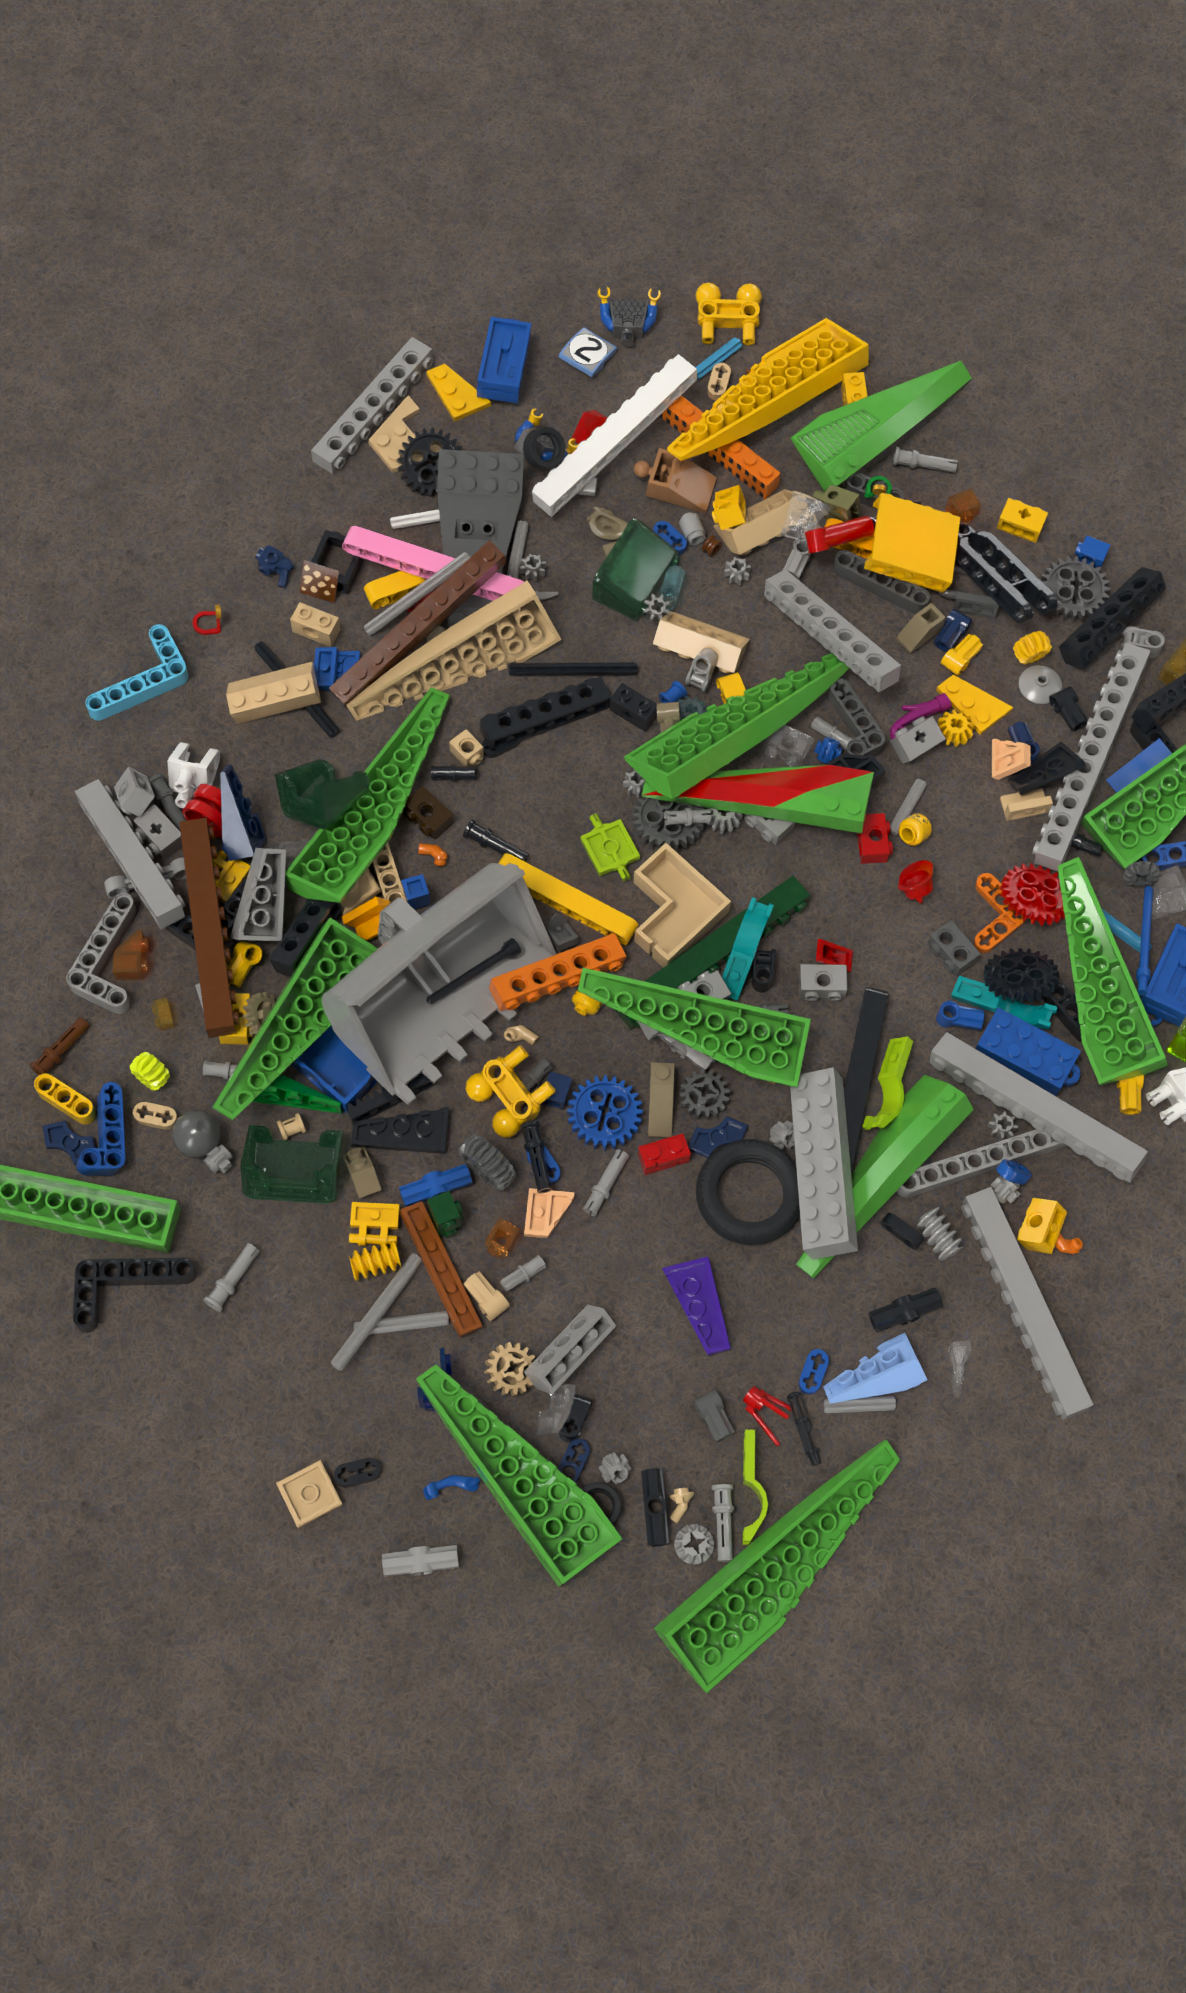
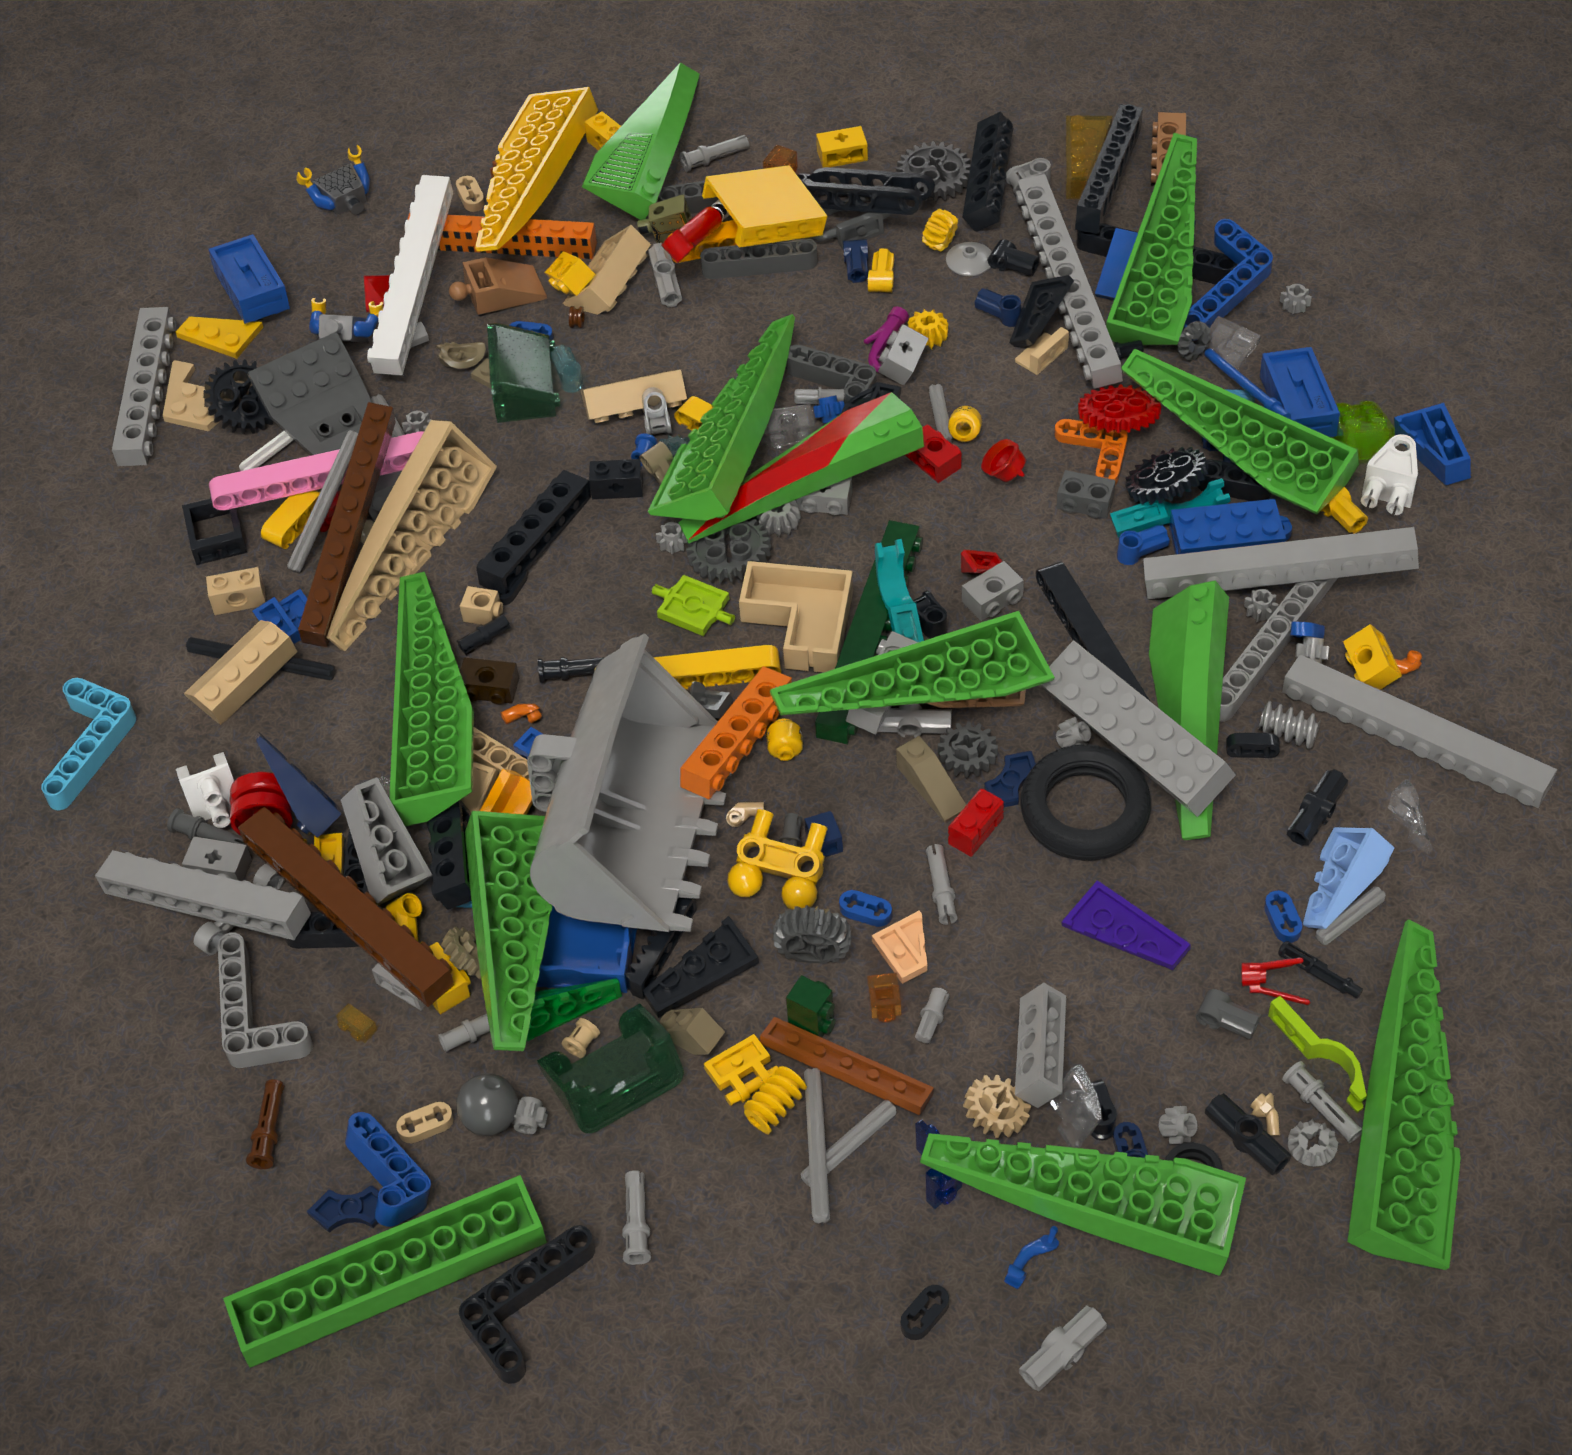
camera: 30 degrees left, 15 degrees down
yellow beam [34,1074,96,1125] -> none
clear orange slope [113,930,149,981] -> none
light grey brick [114,766,155,817] -> none
neon yellow gear [130,1052,170,1091] -> none
red piece [193,604,221,635] -> none
dark blue piece [255,545,294,588] -> none
clear green windscreen [274,759,370,829] -> none
tan plate [276,1460,343,1528] -> none
reddish brown sticker [299,560,339,603] -> none
blue piece [399,1164,473,1207] -> none
black piece [426,938,521,1005] -> none
tan piece [463,1271,510,1321] -> none
black axle [508,662,638,675] -> none
black pin [519,1121,552,1194] -> none
black tyre [523,427,566,469] -> none
slope [558,328,617,377] -> none
blue gear [567,1075,643,1150] -> none
light grey gear [643,594,670,620] -> none
light grey pin [664,808,711,826] -> none
light grey brick [679,512,706,546] -> none
yellow piece [695,282,762,345] -> none
dark azure axle [695,338,742,380] -> none
light grey gear [724,557,751,585] -> none
light grey brick [764,569,901,692] -> none
clear slope [781,491,831,541] -> none
lime piece [863,1036,913,1130] -> none
green piece [864,476,892,498] -> none
dark tan slope [896,603,946,654] -> none
yellow wing [936,675,1013,735] -> none
light nougat wing [992,739,1031,780] -> none
blue brick [1074,535,1111,568] -> none

